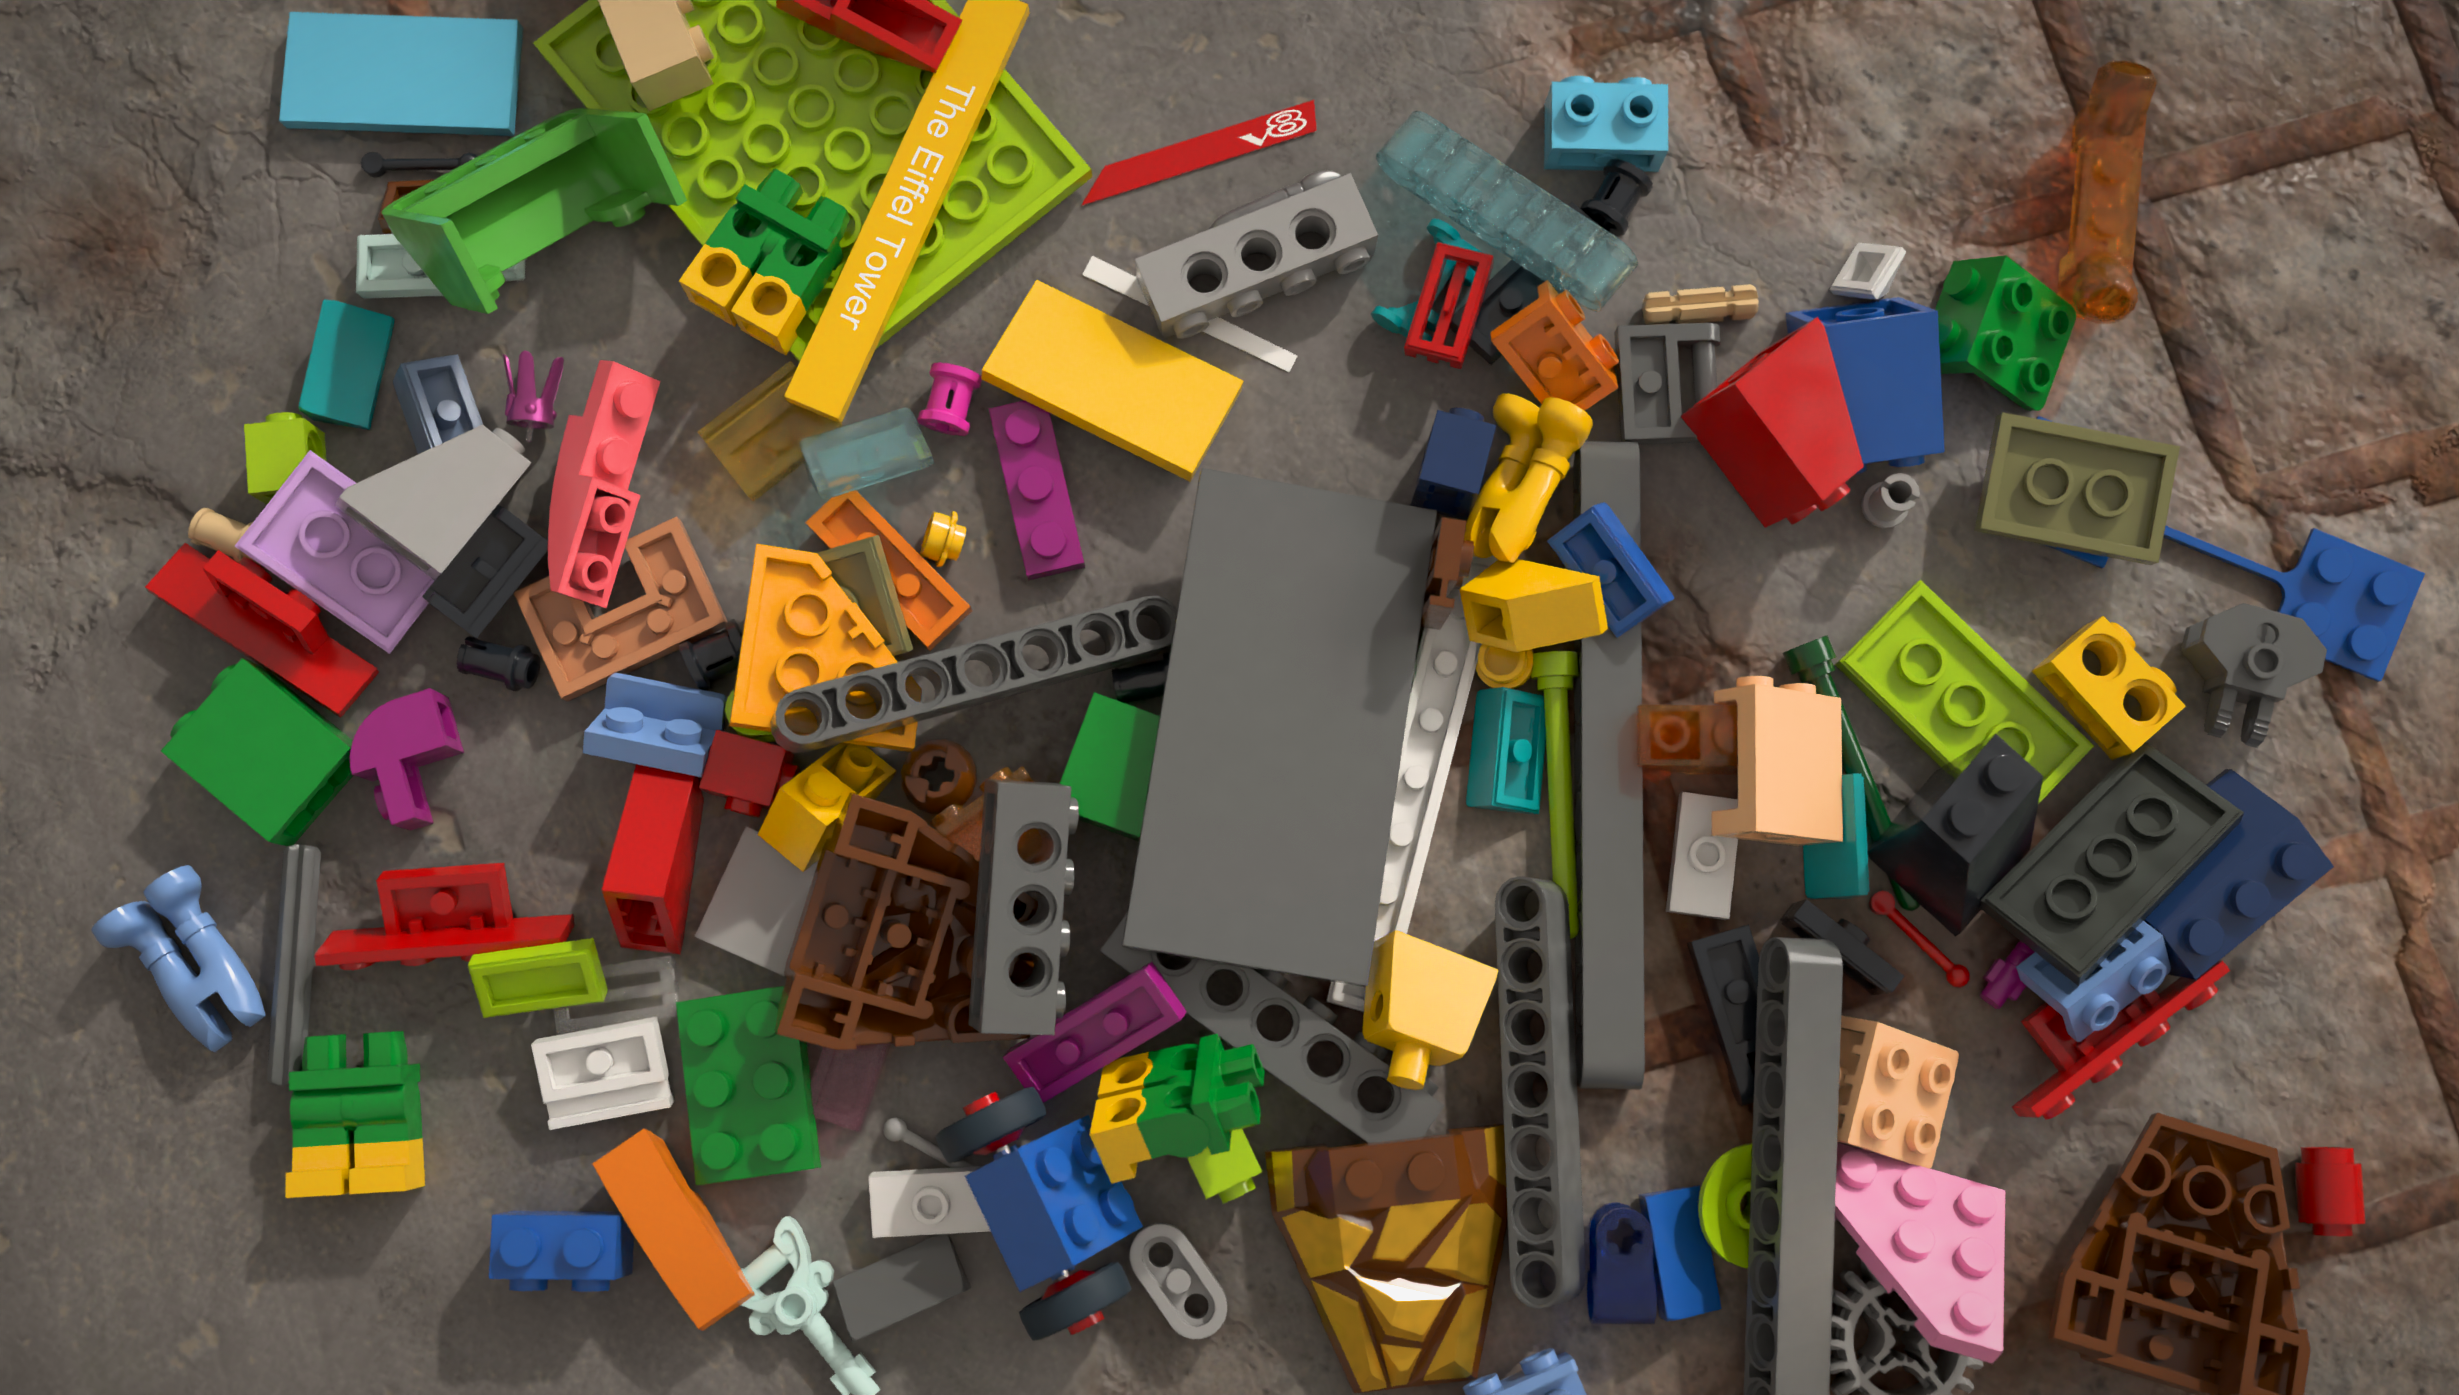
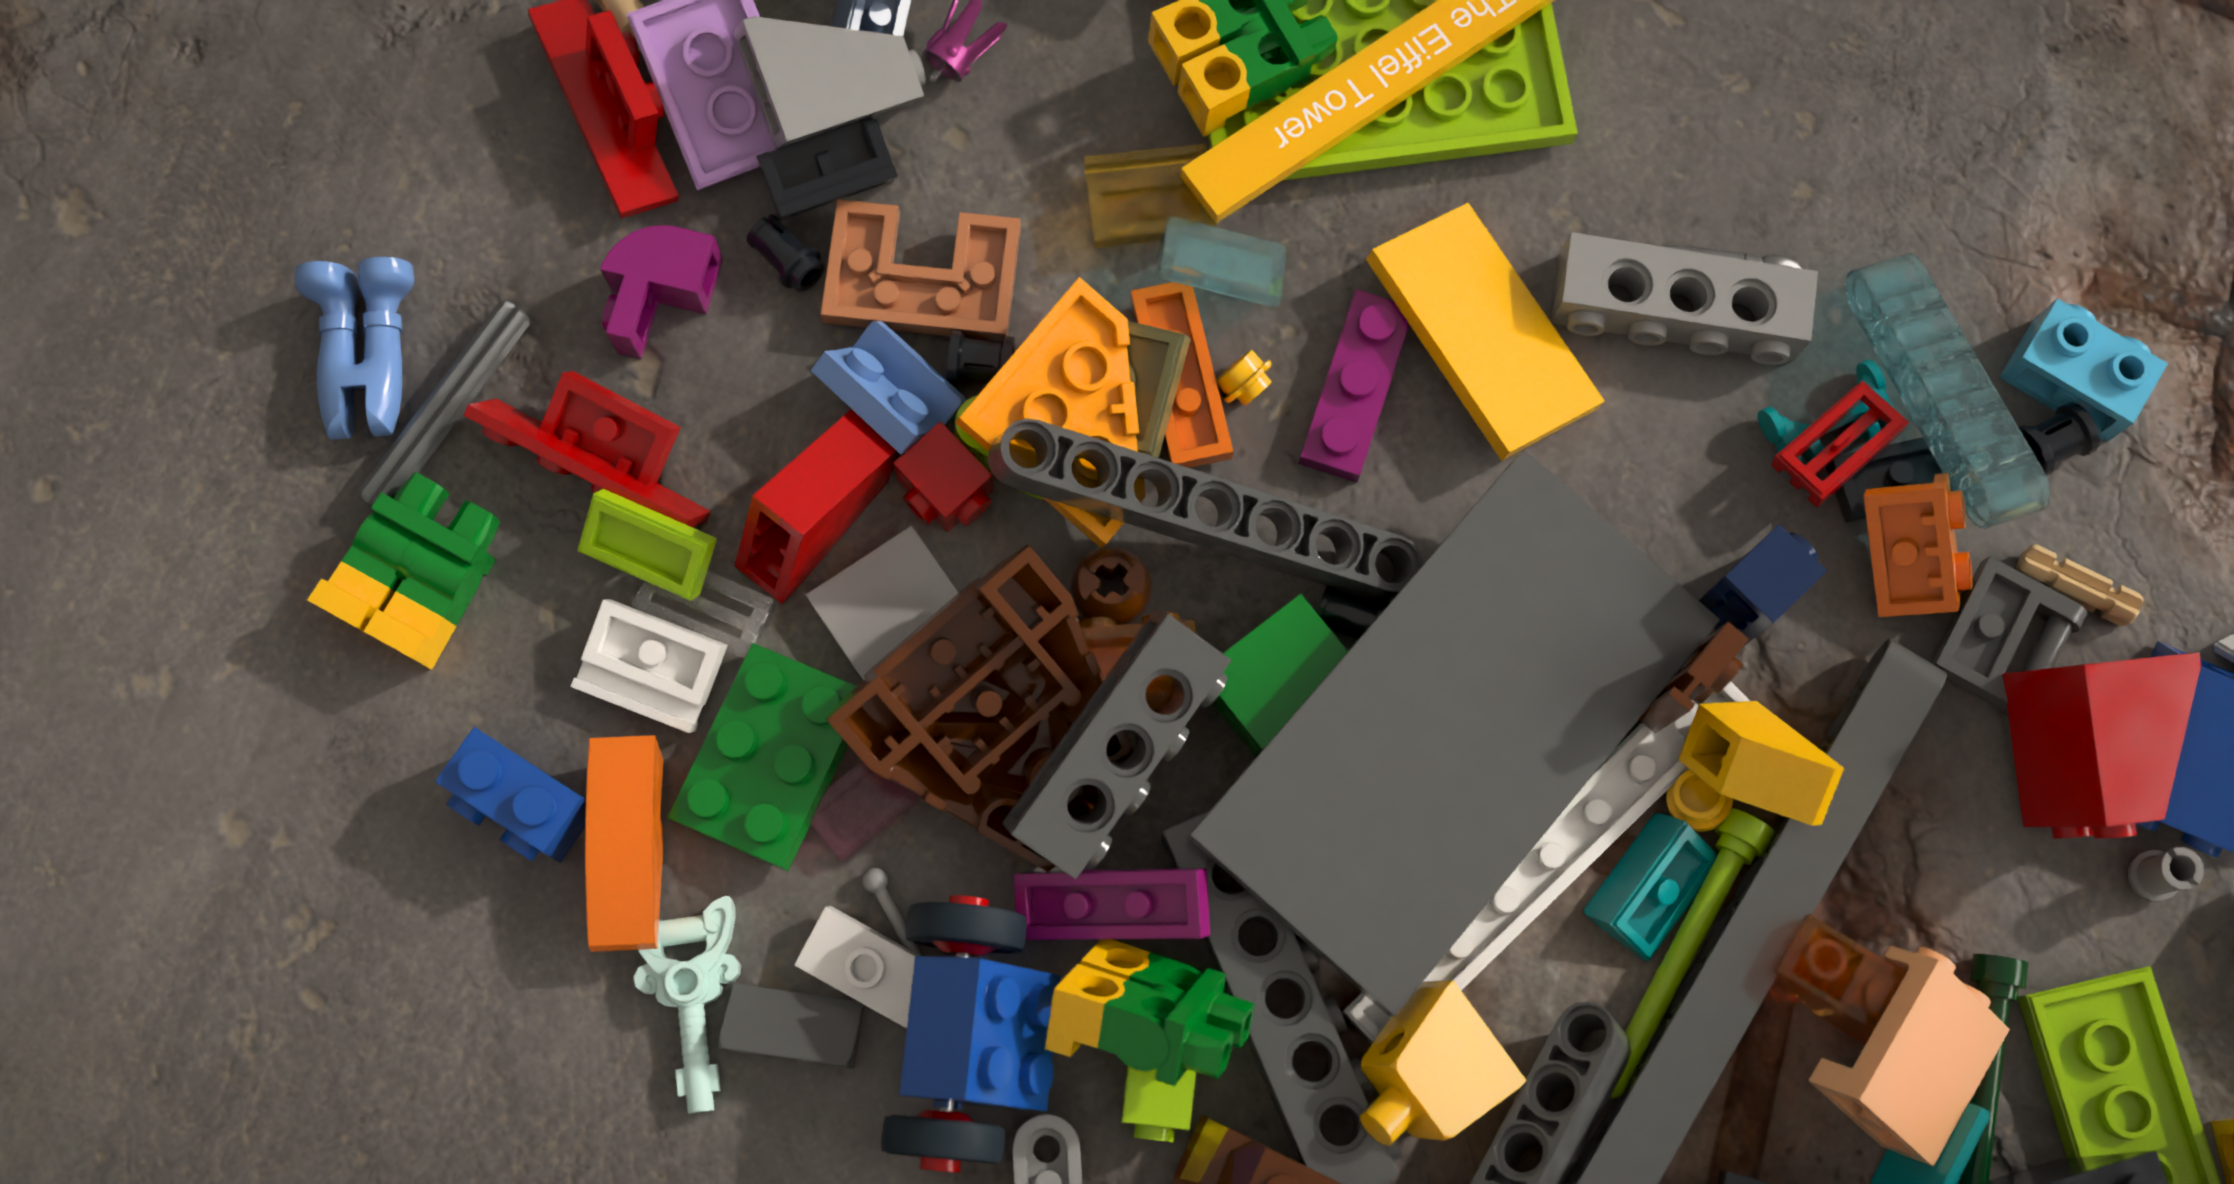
camera: 30 degrees right, 5 degrees down
green brick [161,658,354,846] -> none
coral slope [548,360,660,608] -> none
yellow slope [757,742,896,872] -> none
dark pink bush [917,362,982,436] -> none
red sticker [1081,100,1317,206] -> none
white sticker [1082,256,1297,372] -> none
yellow piece [1464,394,1593,563] -> none
blue slope [1547,502,1674,638] -> none
white plate [1666,792,1738,920] -> none

